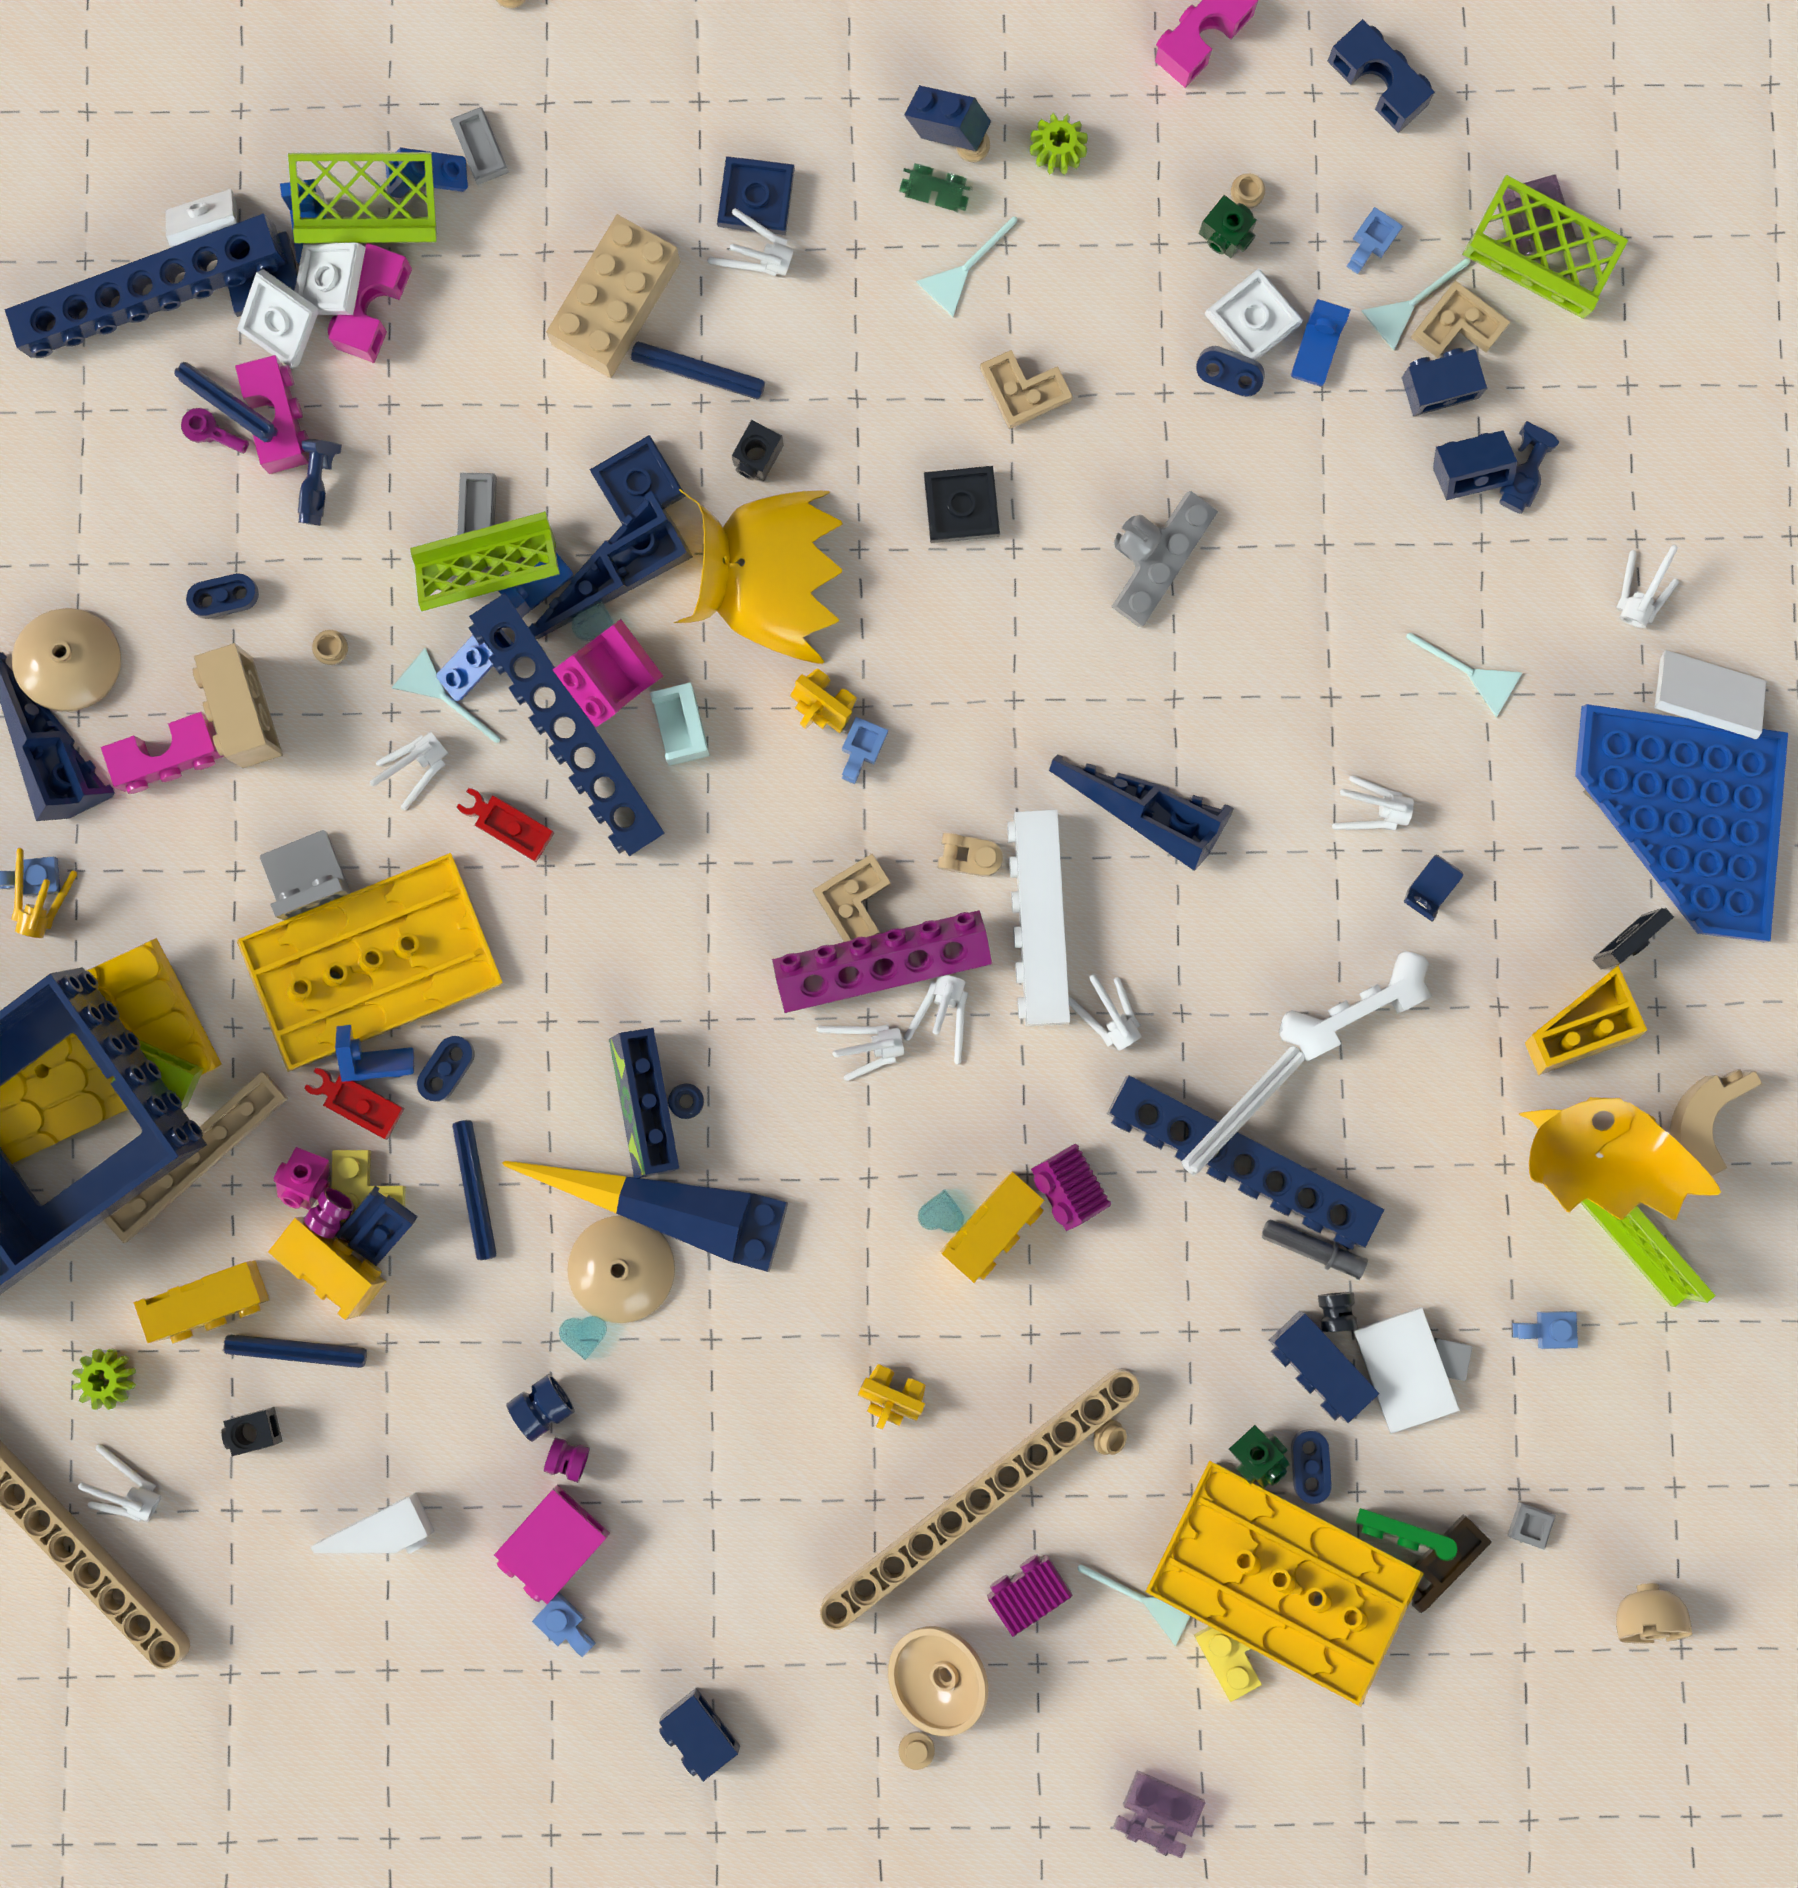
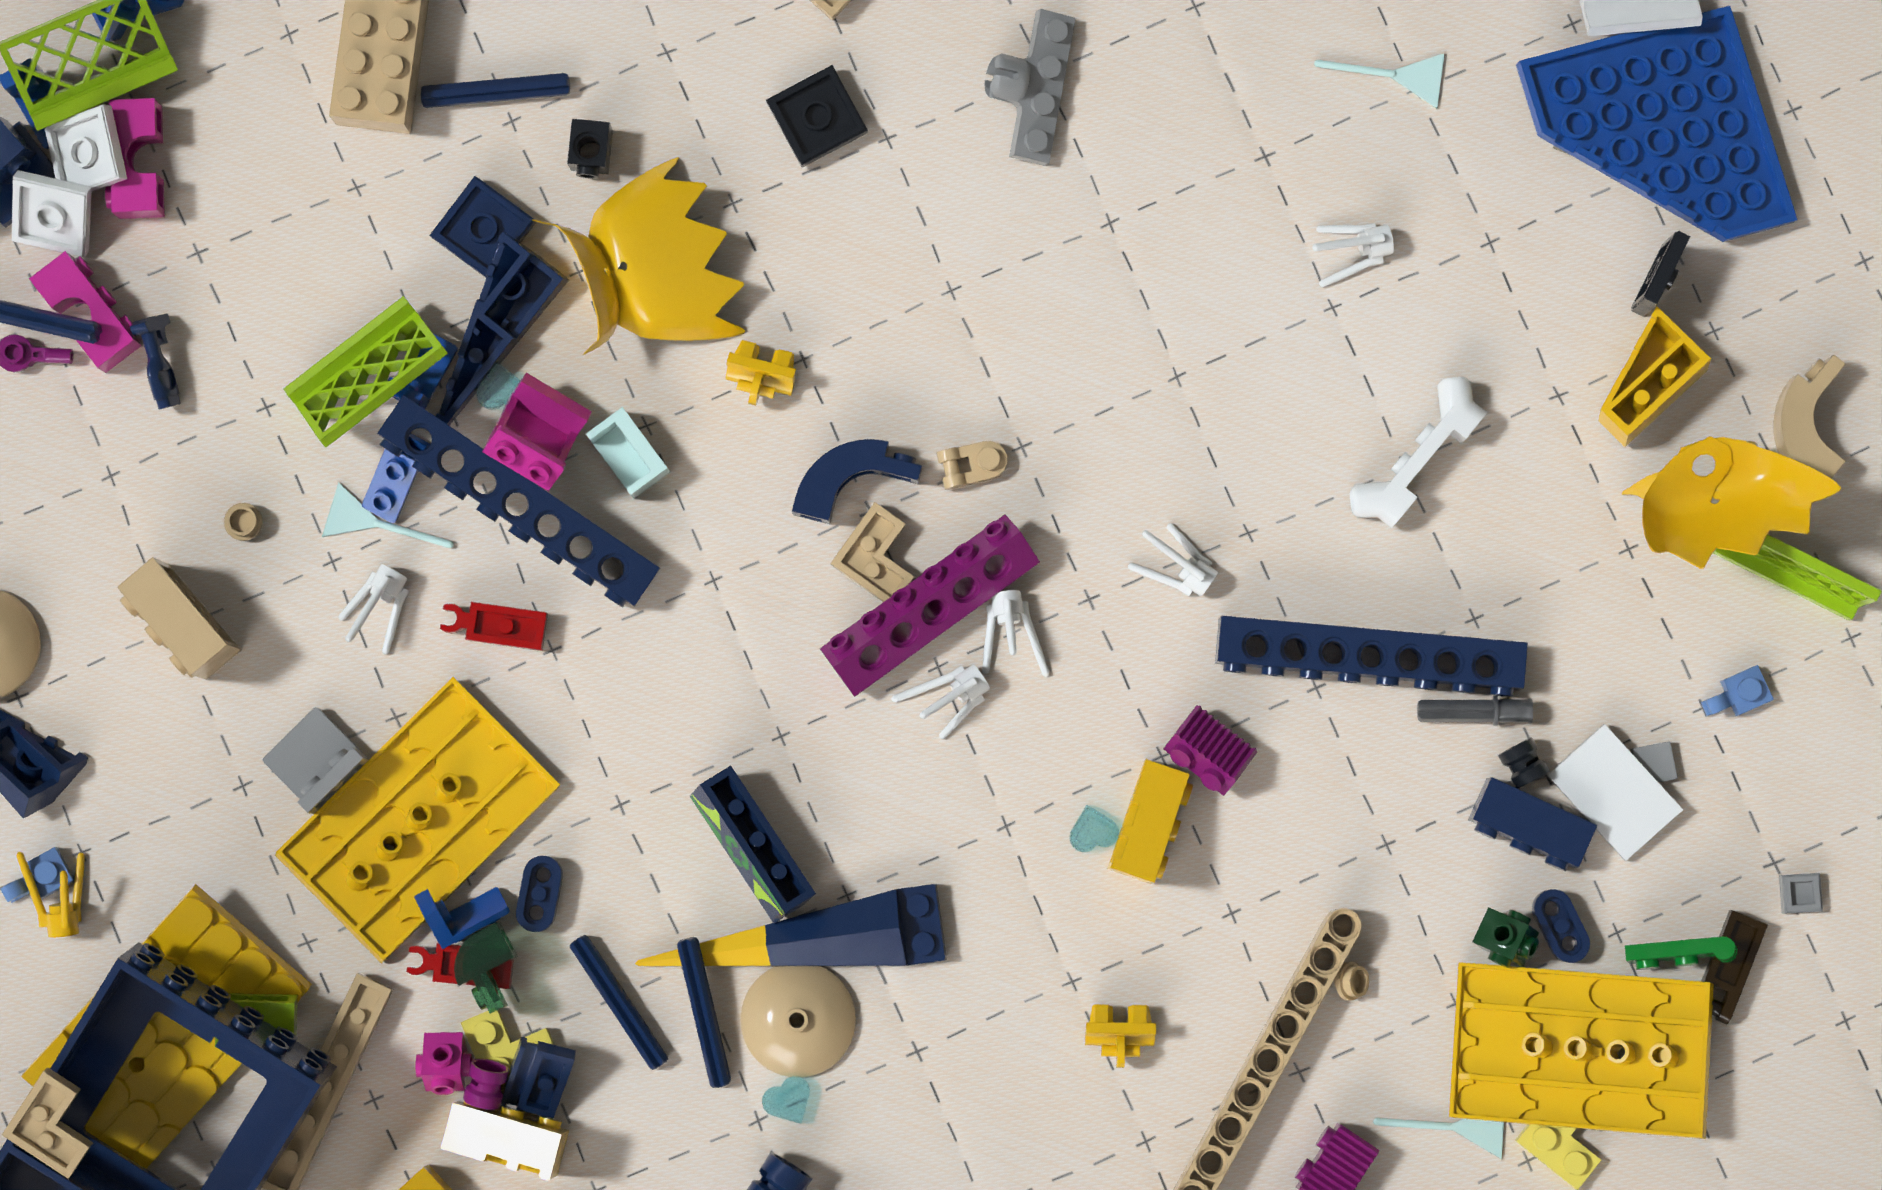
camera: 20 degrees left, 0 degrees up
dark pink arch [100,712,224,794] -> none
dark blue plate [186,573,259,619] -> none
light grey tile [457,473,497,535] -> none
dark blue plate [668,1083,704,1119] -> none
medium blue plate [842,717,888,784] -> none
white brick [1007,810,1070,1026] -> none
dark blue wedge [1049,754,1234,871] -> none
white axle [1182,1046,1305,1175] -> none
dark blue bracket [1404,854,1464,922] -> none
none -> clear green brick [454,923,518,1014]
none -> dark blue axle [677,937,731,1088]
none -> dark blue arch [792,439,922,525]

